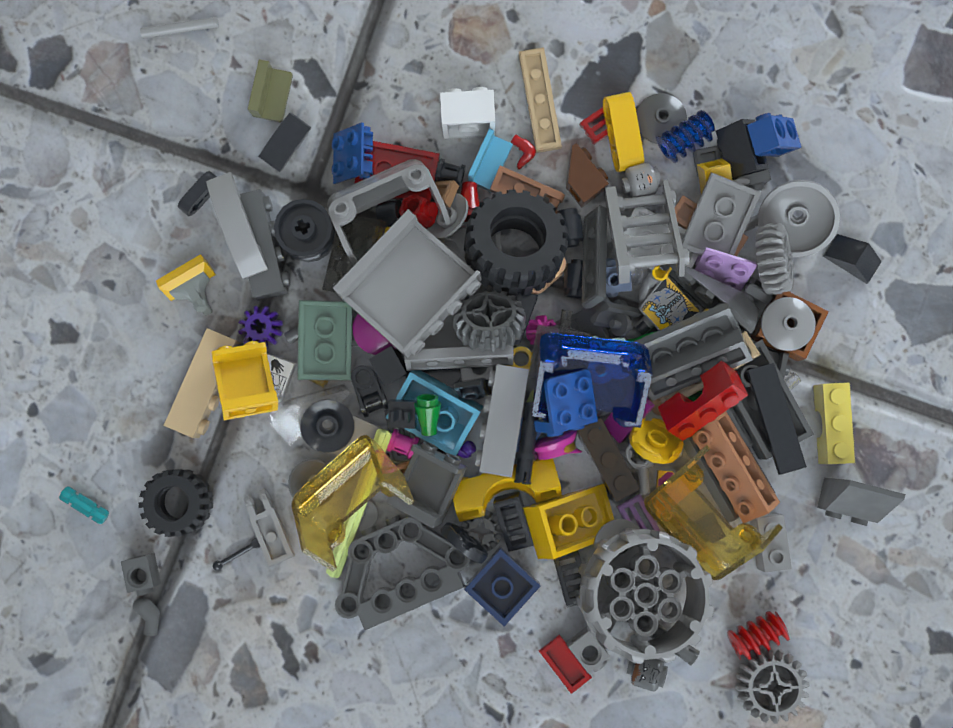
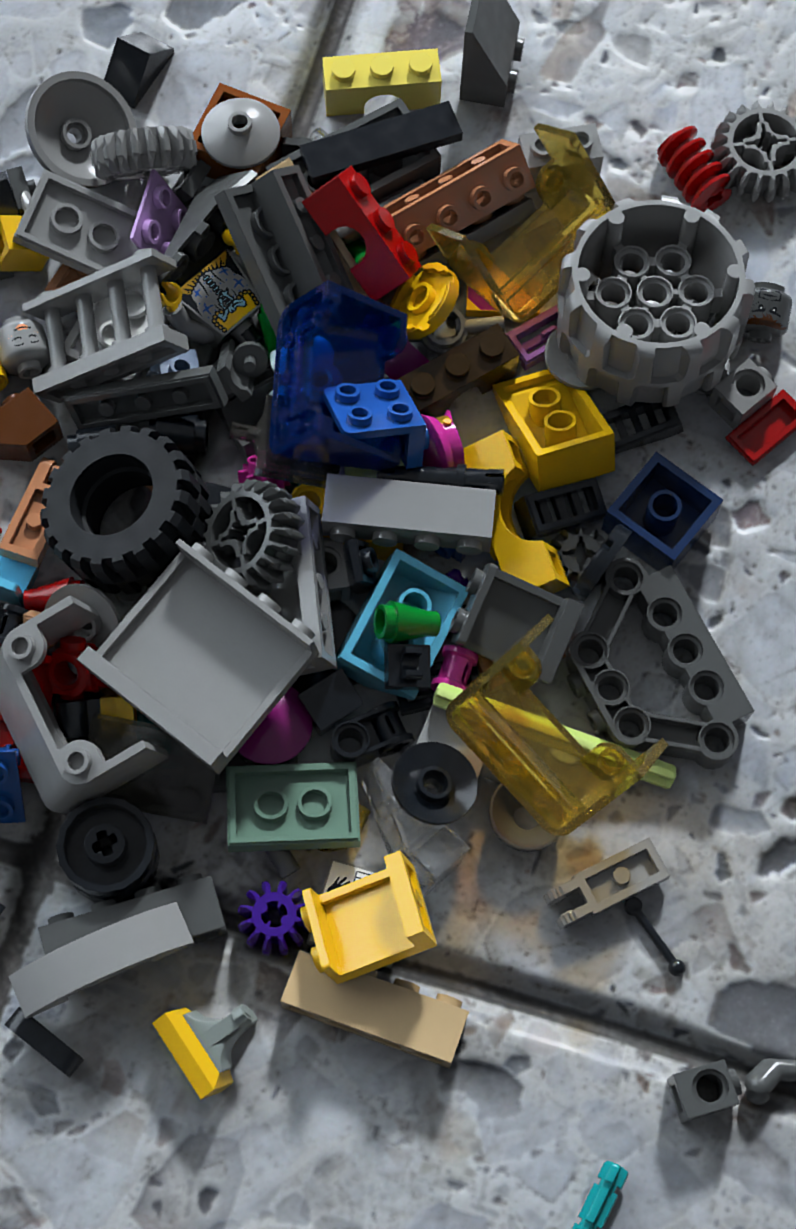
camera: 100 degrees left, 15 degrees down
black tyre [138,469,213,537] -> none

